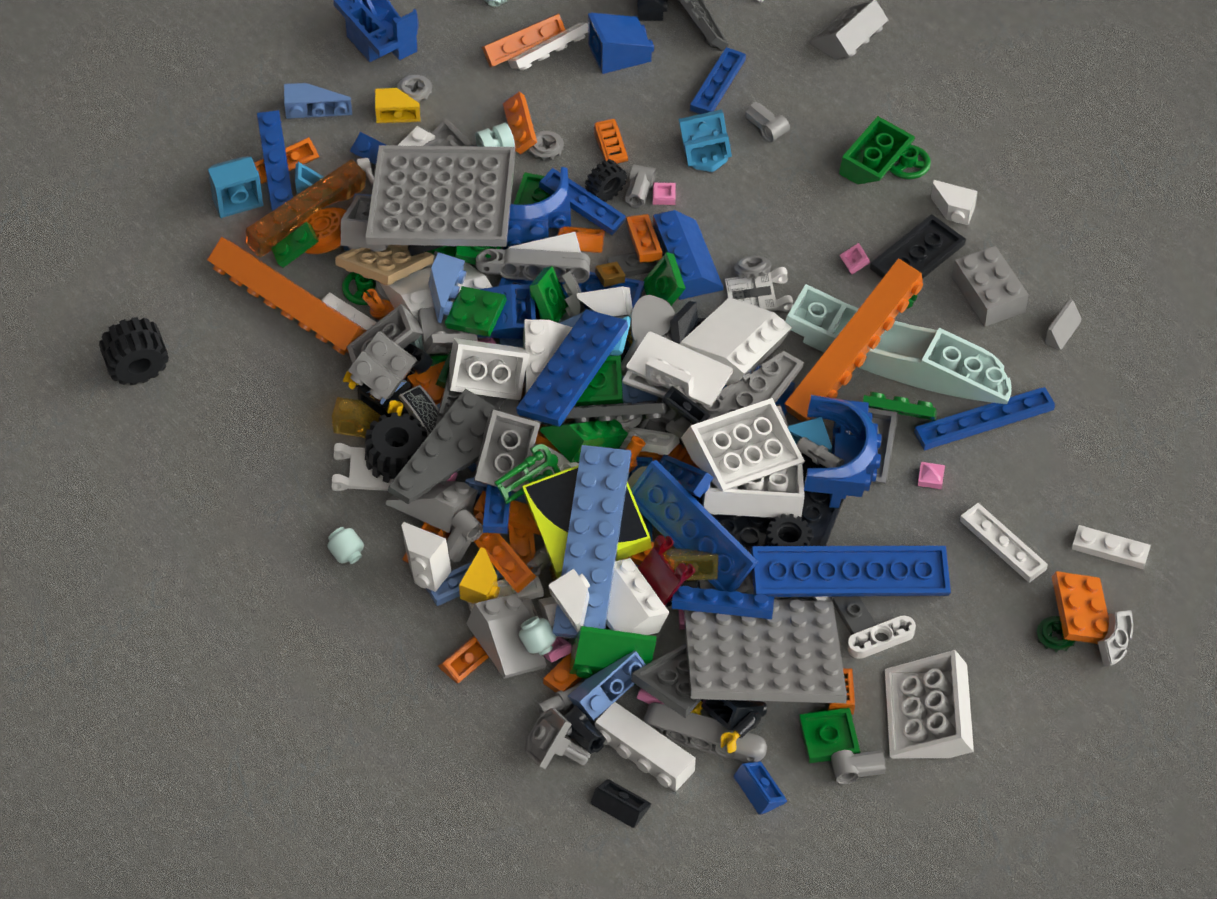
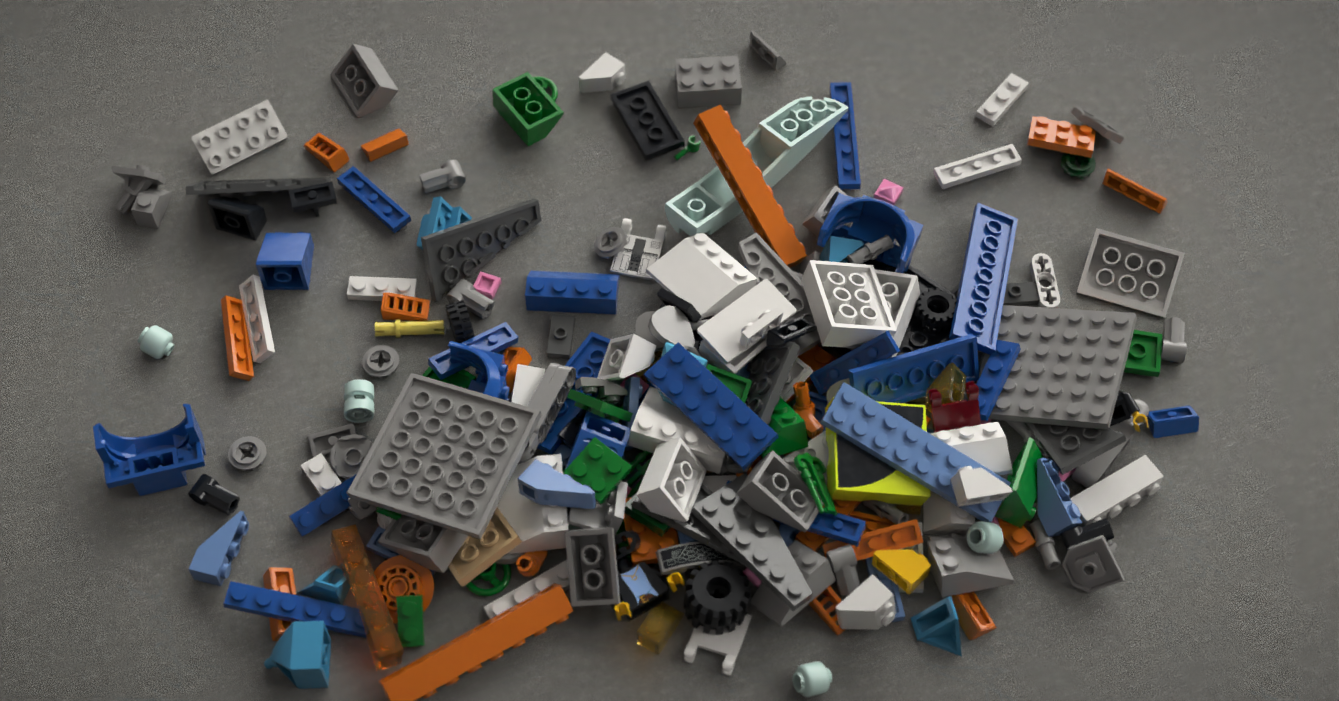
camera: 70 degrees left, 5 degrees up
light grey plate [348,331,417,400] -> none
white hand [357,158,374,186] -> none
yellow slope [375,88,421,123] -> none
orange plate [503,92,537,155] -> none
black slope [591,779,651,828] -> none
pearl gold plate [595,261,626,287] -> none
orange plate [626,214,662,263] -> none
green plate [643,252,686,306] -> none
bright pink tile [840,243,871,275] -> none
green plate [863,392,937,421] -> none
none -> black piece [188,474,240,515]
none -> black panel [289,181,337,217]
none -> orange slope [303,133,349,172]
none -> white plate [347,276,418,301]
none -> orange slope [361,128,409,162]
none -> light yellow pin [375,319,445,338]
none -> dark grey wing [421,198,541,302]
none -> dark azure slope [911,596,962,657]
none -> orange slope [1102,169,1168,214]

